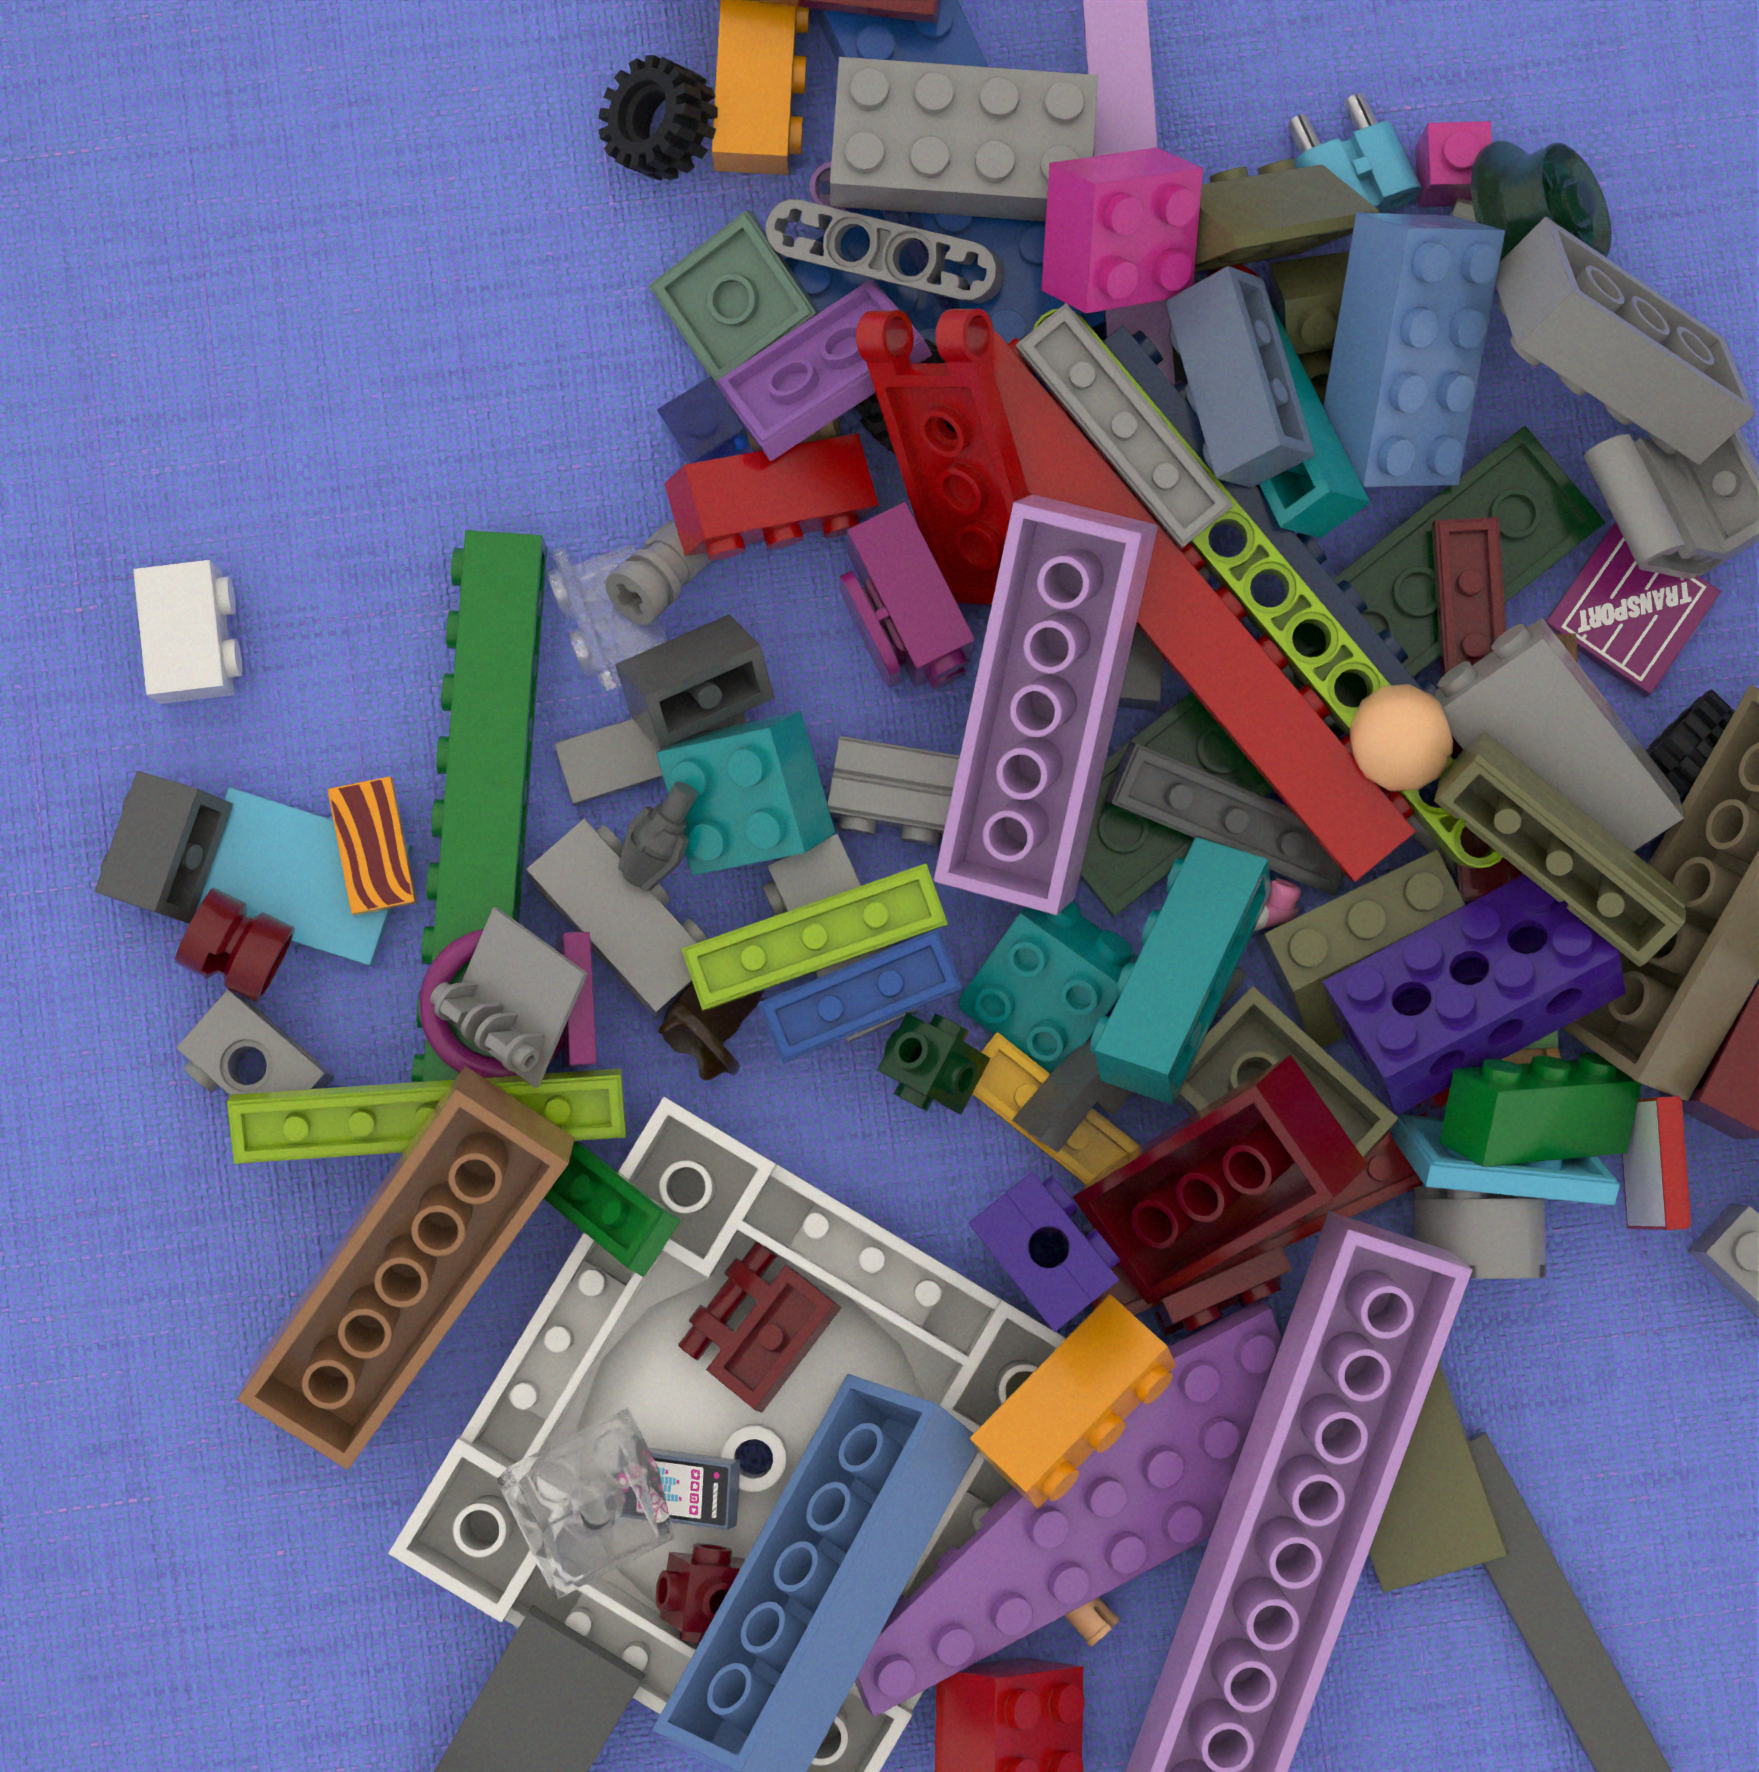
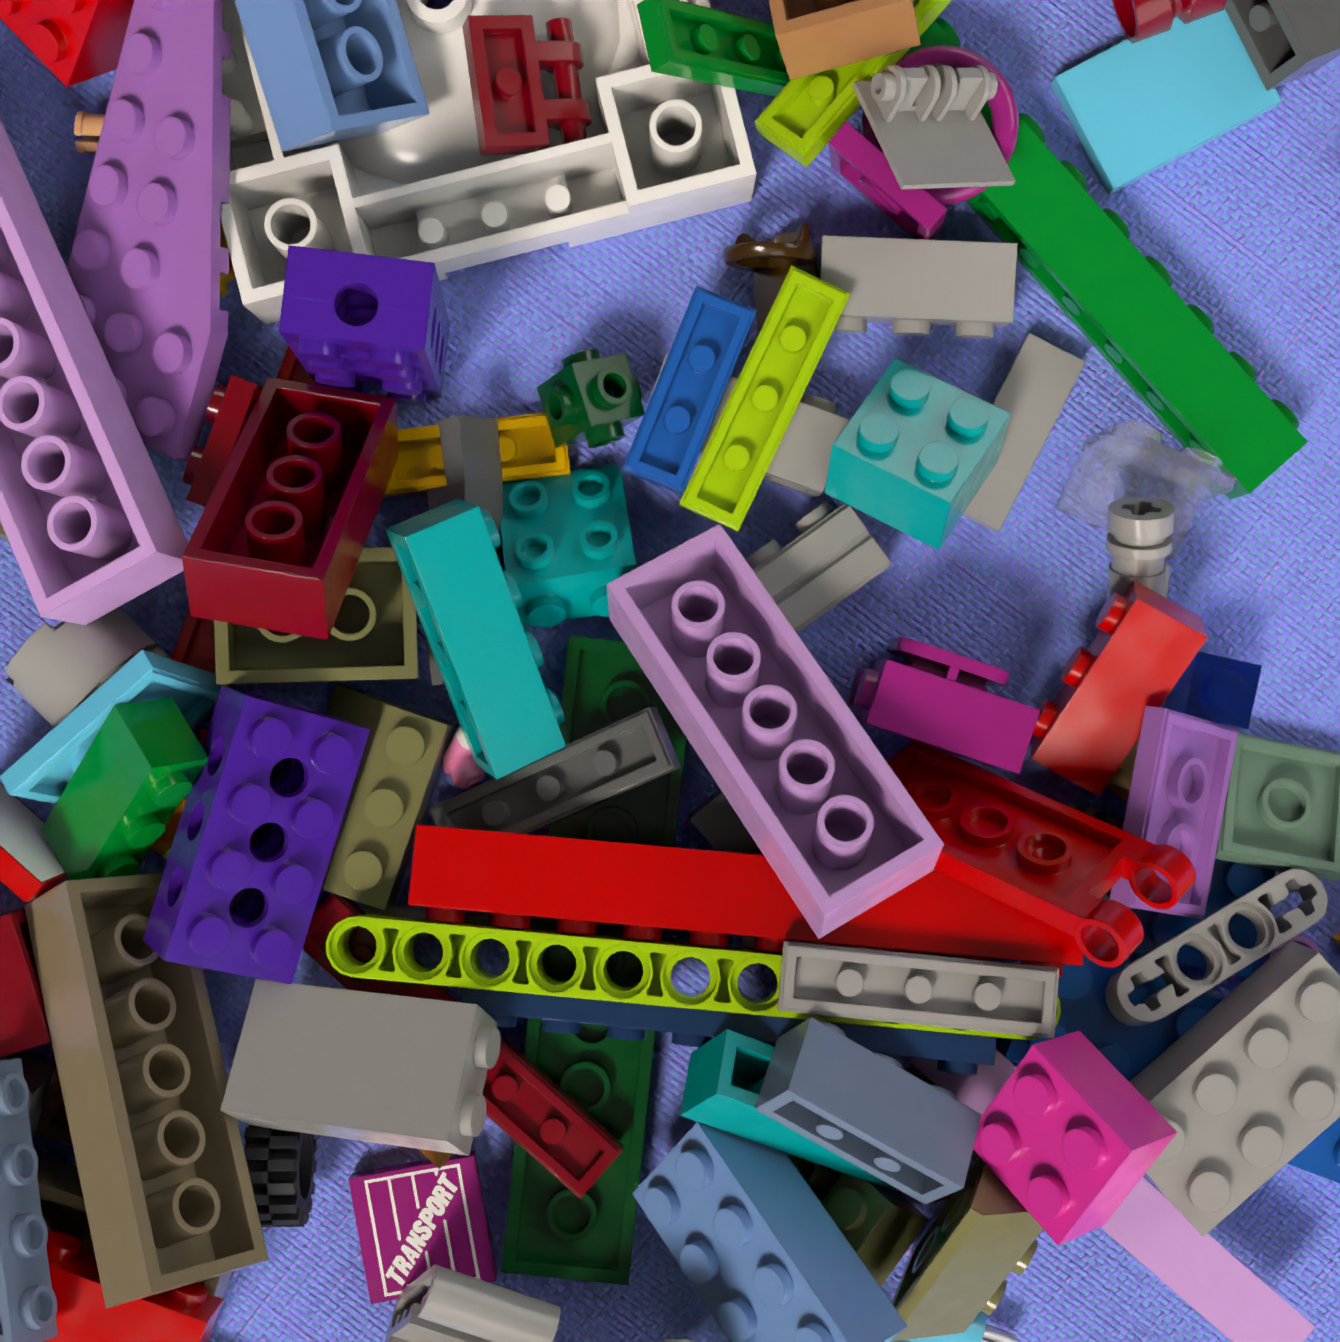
camera: 140 degrees right, 5 degrees up
tile [327,776,417,916] -> none
dark grey brick [615,614,774,749] -> none
dark grey piece [618,781,698,892] -> none
light orange brick [969,1294,1176,1509] -> none
light nougat hair [1350,684,1453,791] -> none
olive brick [1434,731,1686,967] -> none

